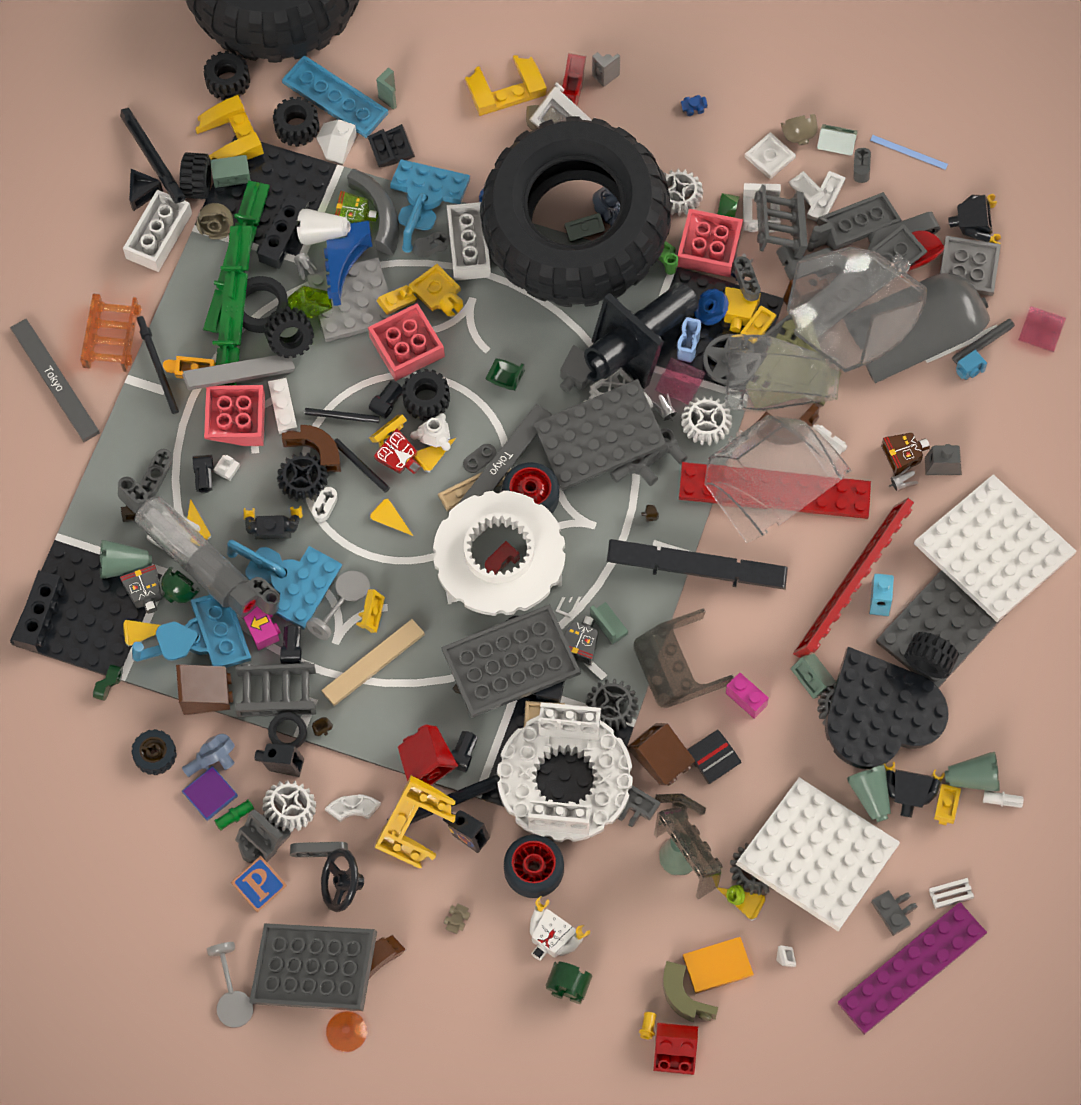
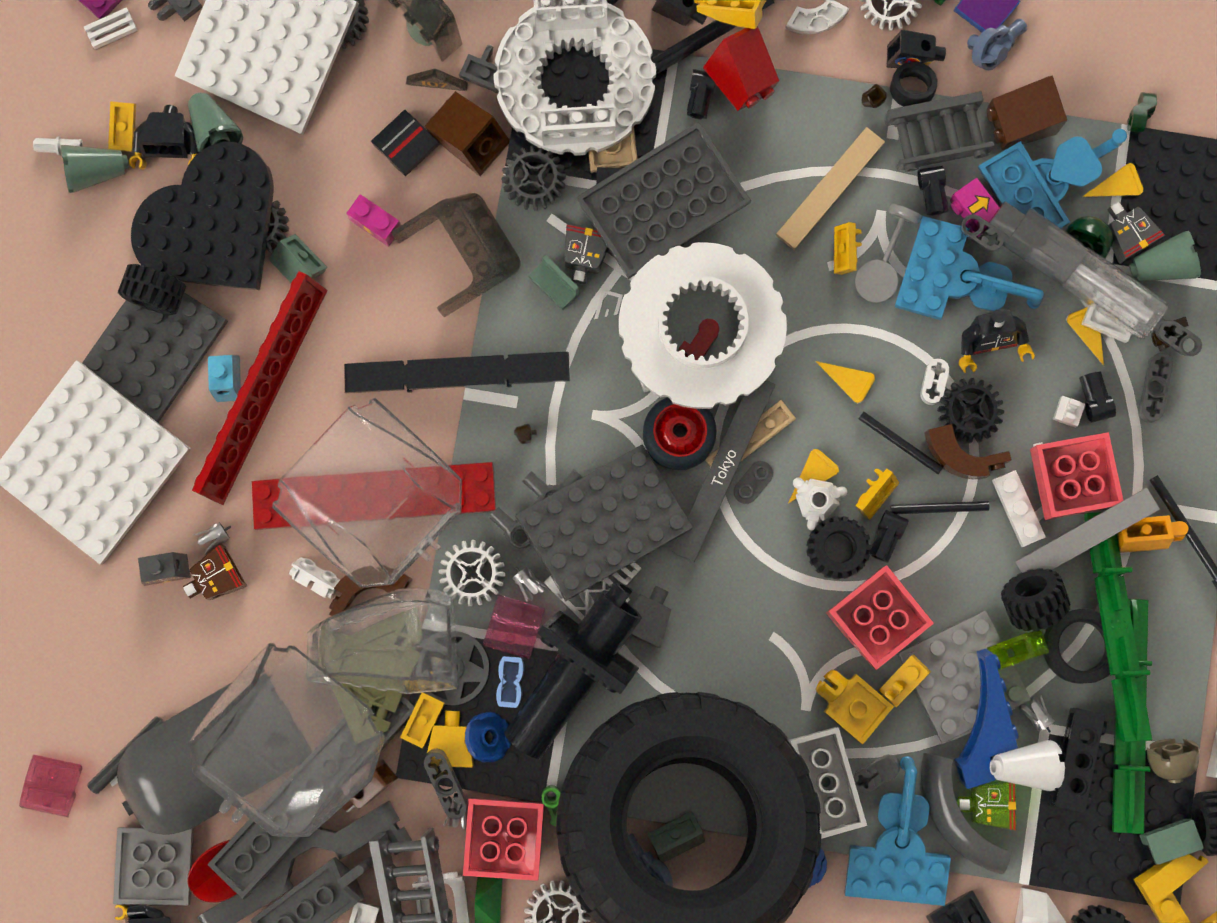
camera: 170 degrees right, 15 degrees up
black wheel [131,729,177,775] -> none
red torso [374,429,421,474] -> none
dark green piece [485,358,525,391] -> none
dark azure brick [956,349,987,380] -> none

